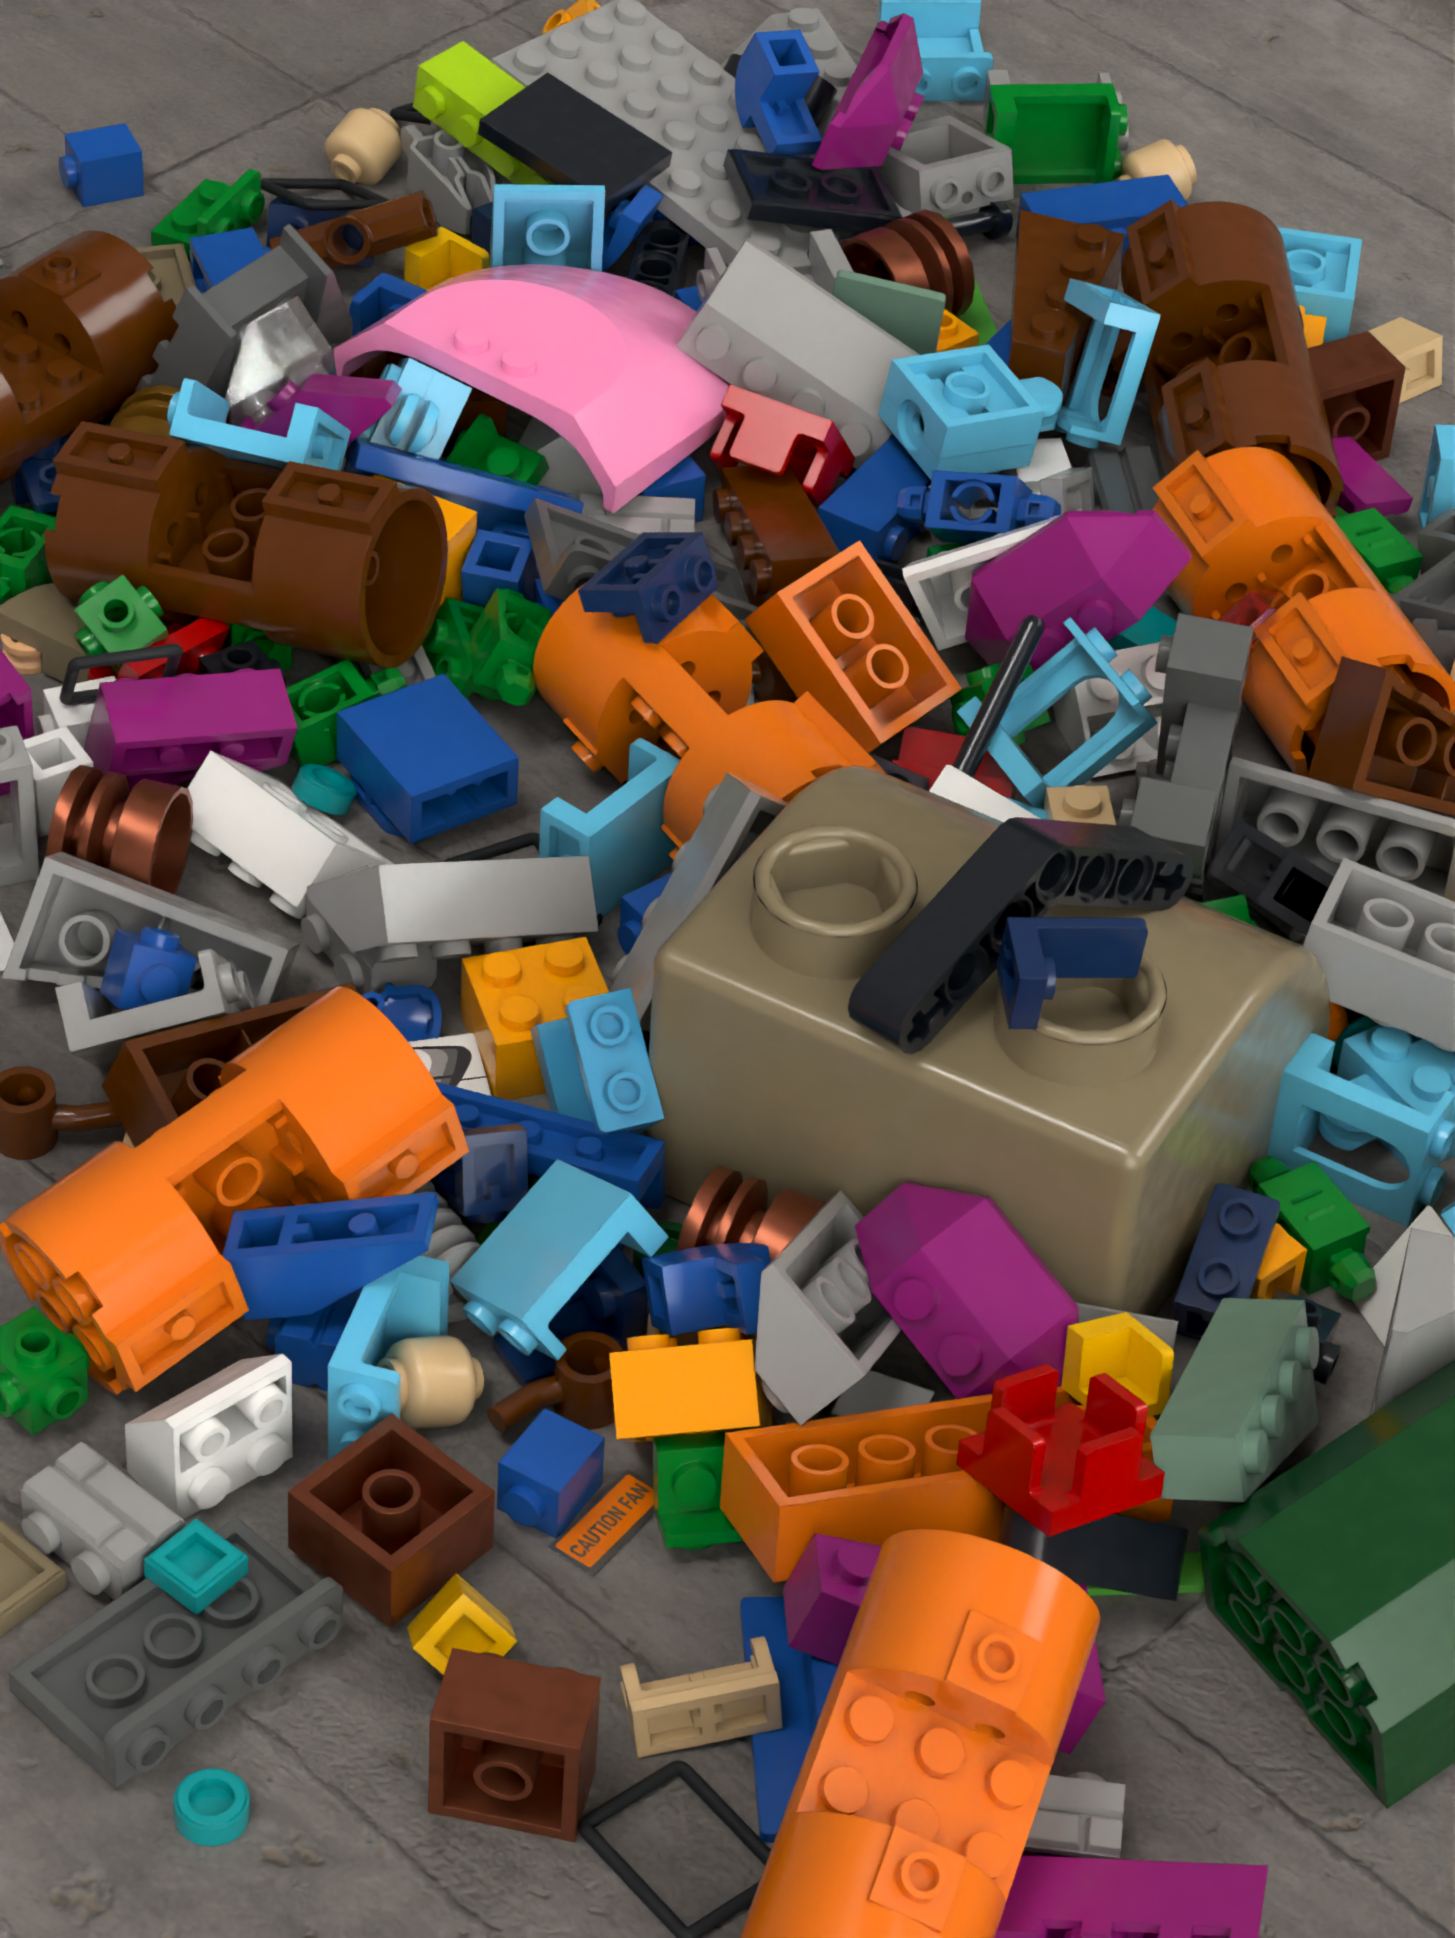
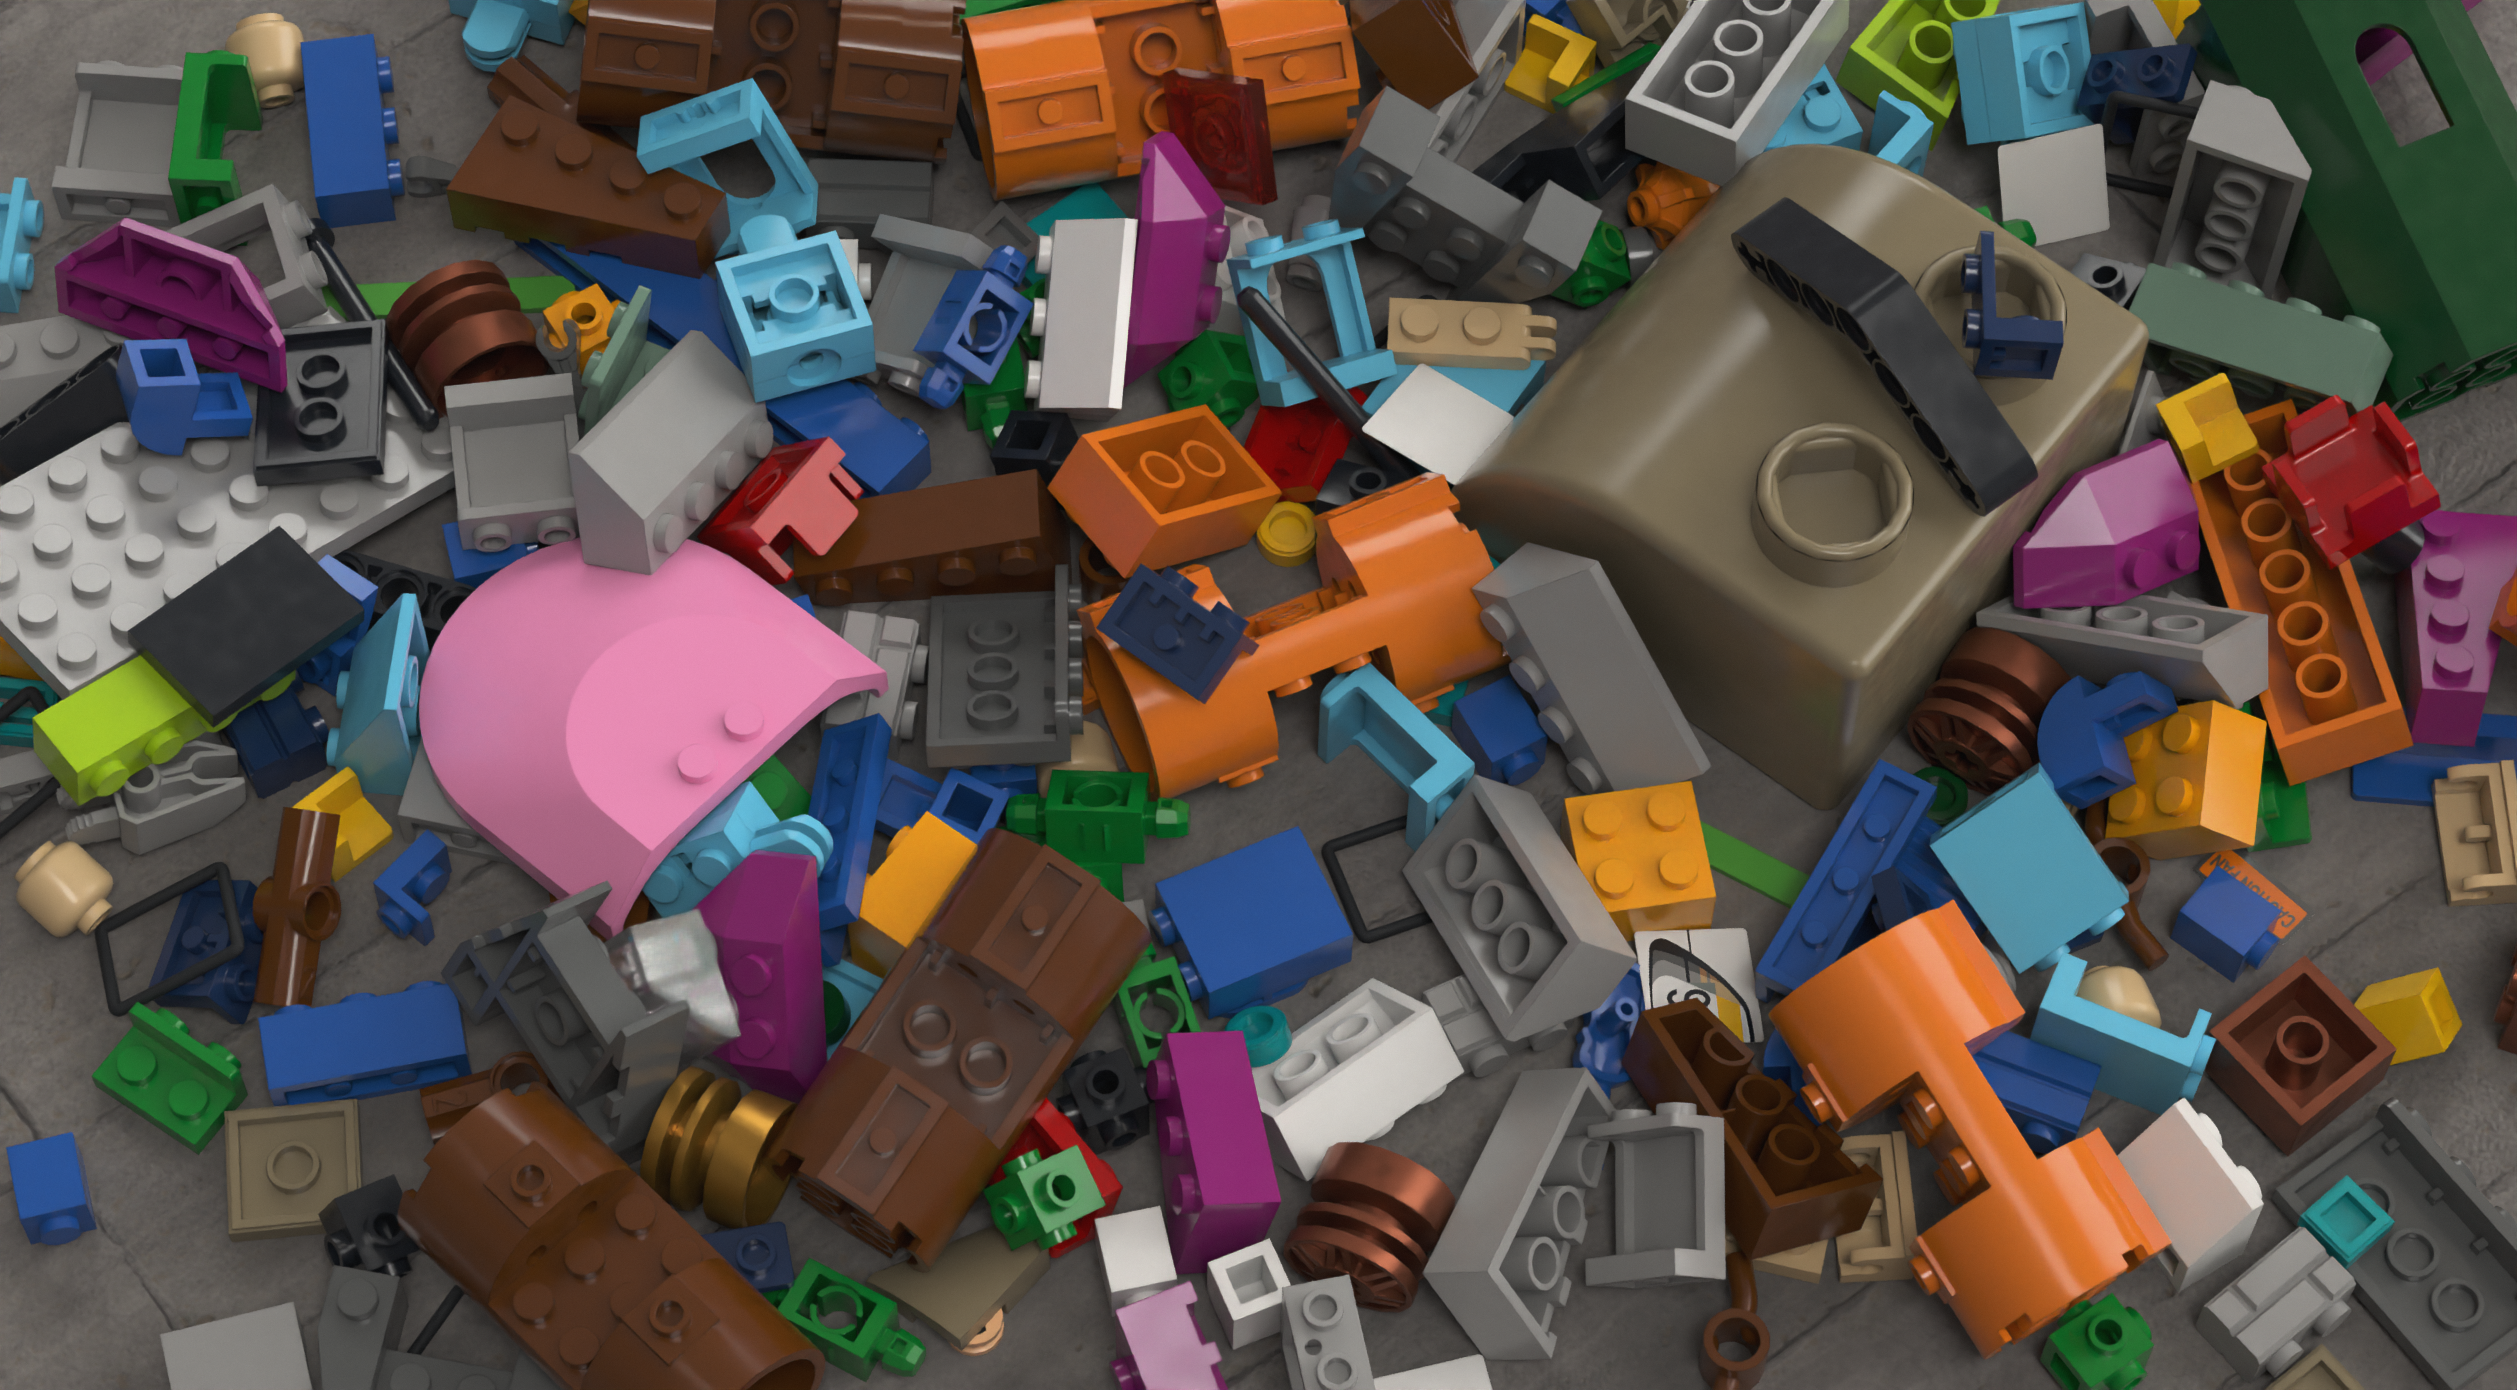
camera: 80 degrees left, 20 degrees up
black piece [59,644,183,705] -> none
blue brick [100,926,197,1010] -> none
medium azure panel [167,378,351,471] -> none
blue slope [222,1192,439,1321] -> none
dark azure panel [530,988,664,1134] -> none

